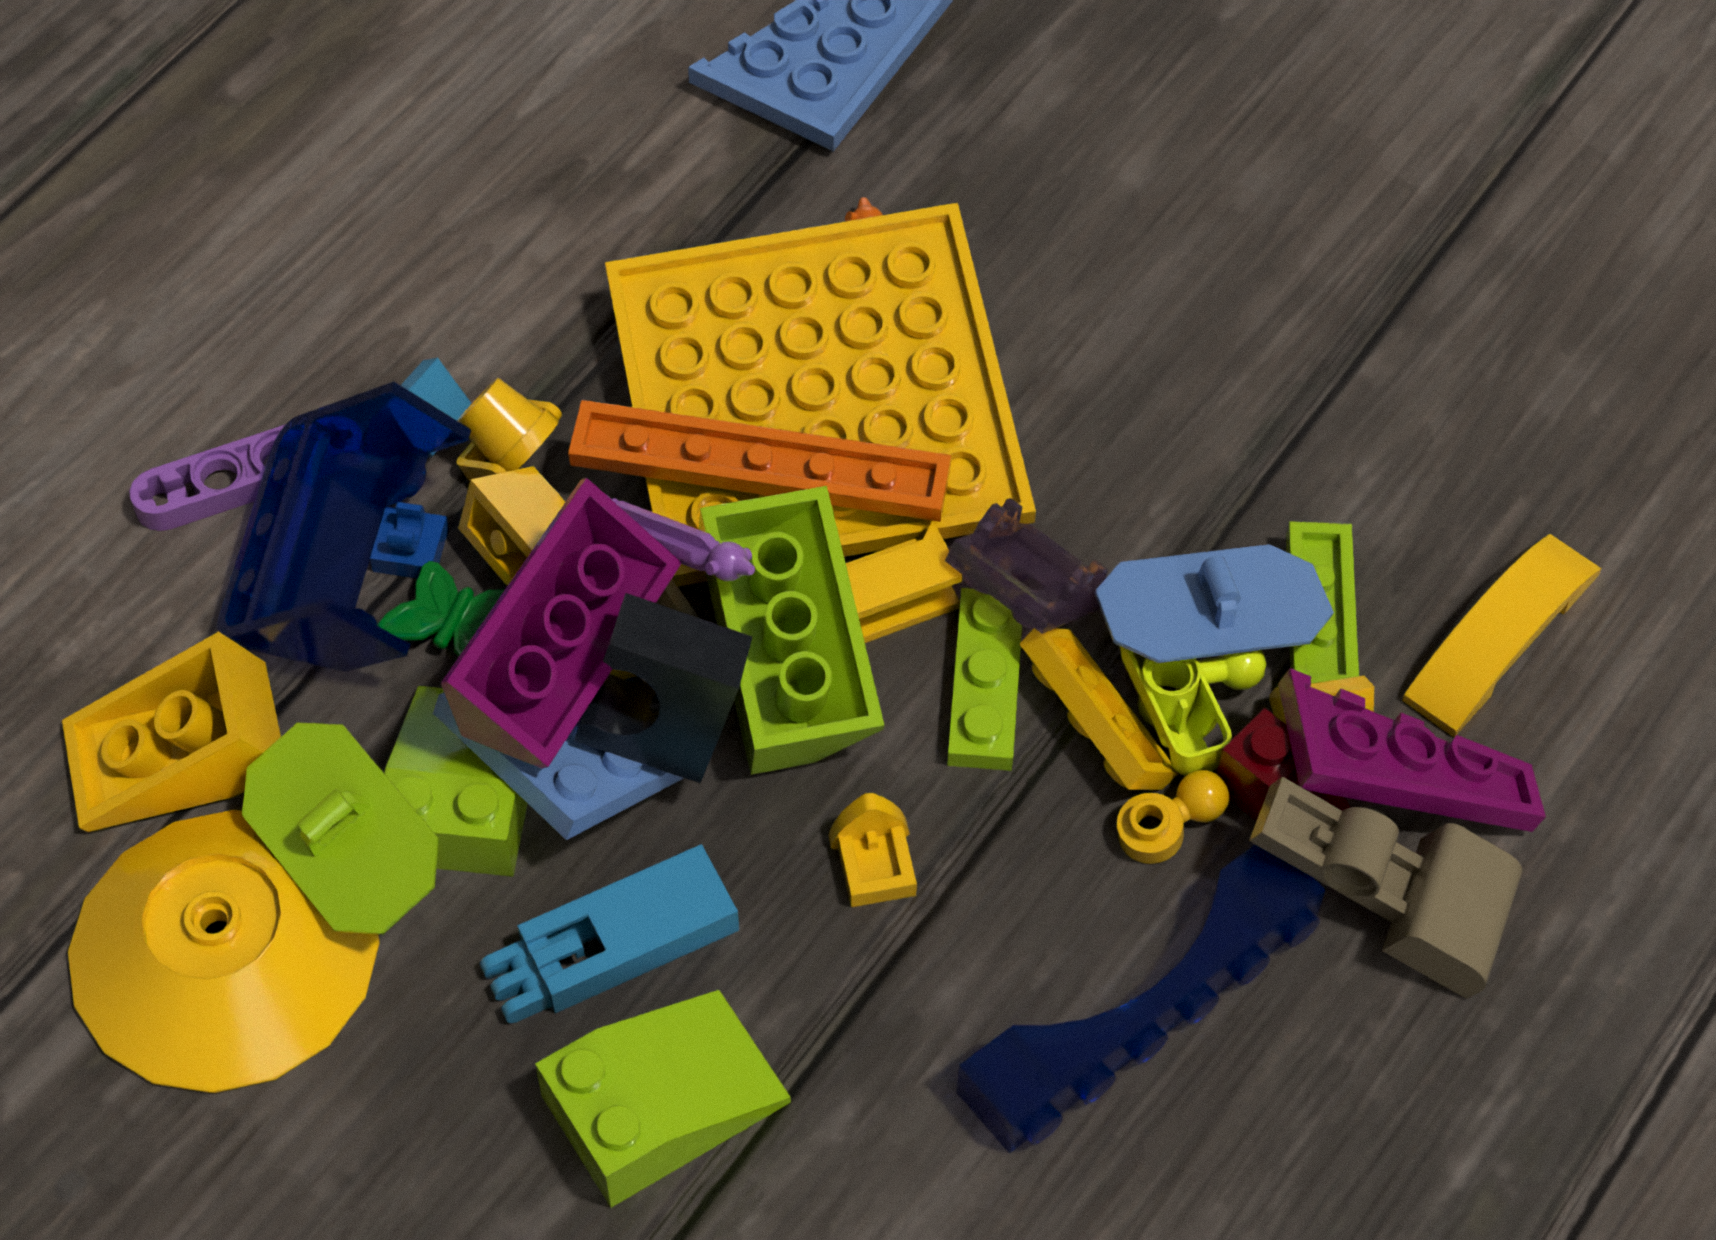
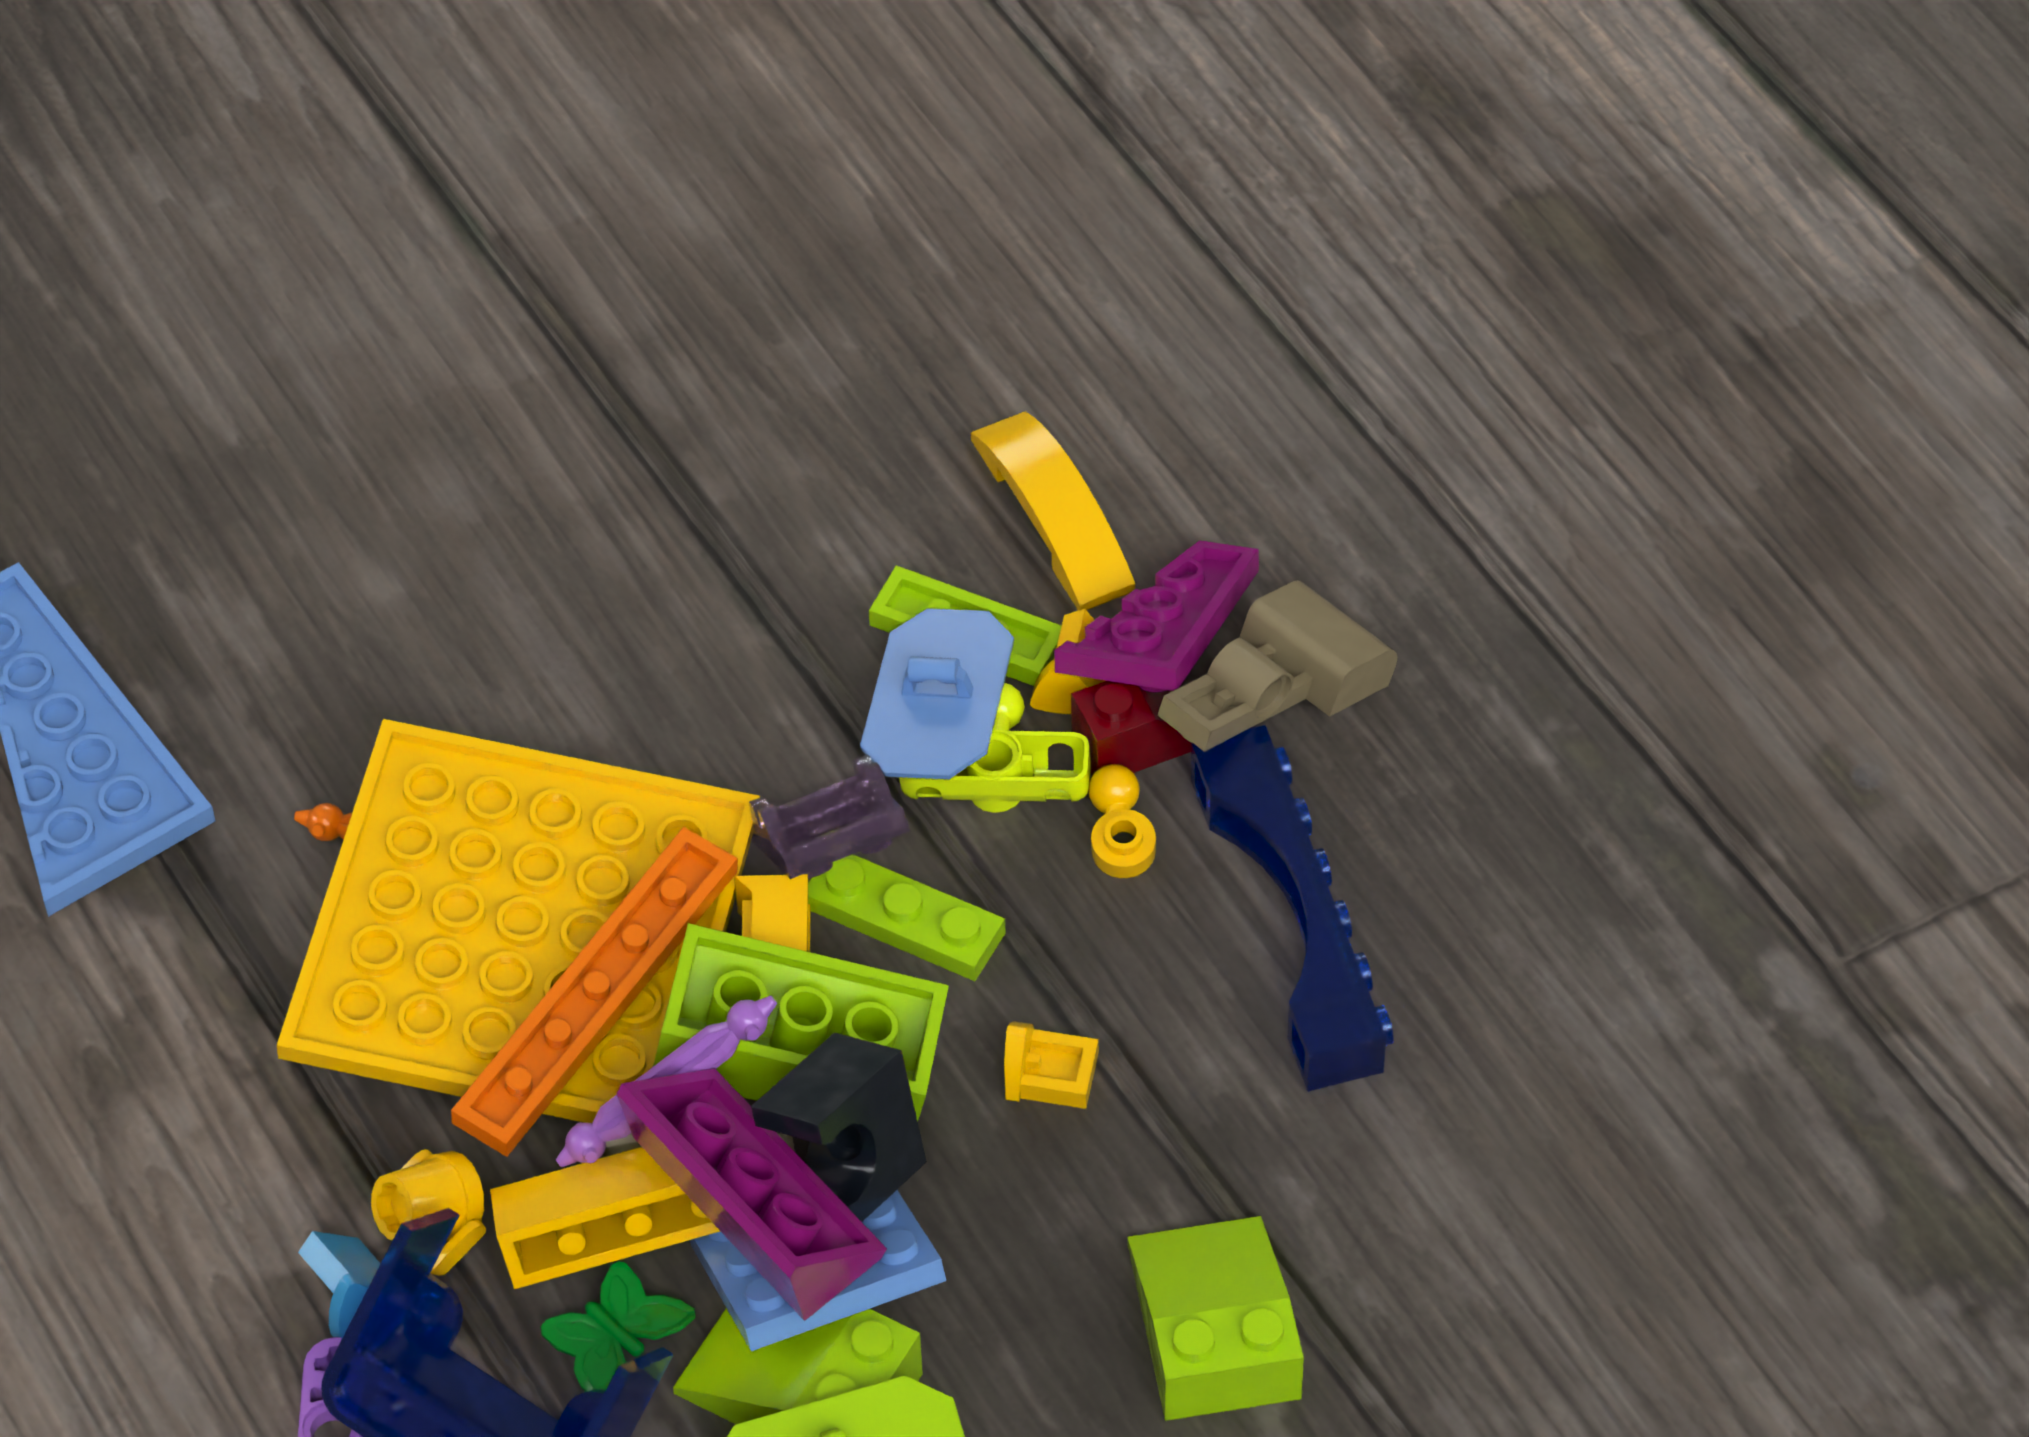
camera: 65 degrees left, 5 degrees down
blue tile [370,502,449,579] -> none
dark azure hinge [479,844,739,1023] -> none
yellow plate [1020,626,1179,790] -> none

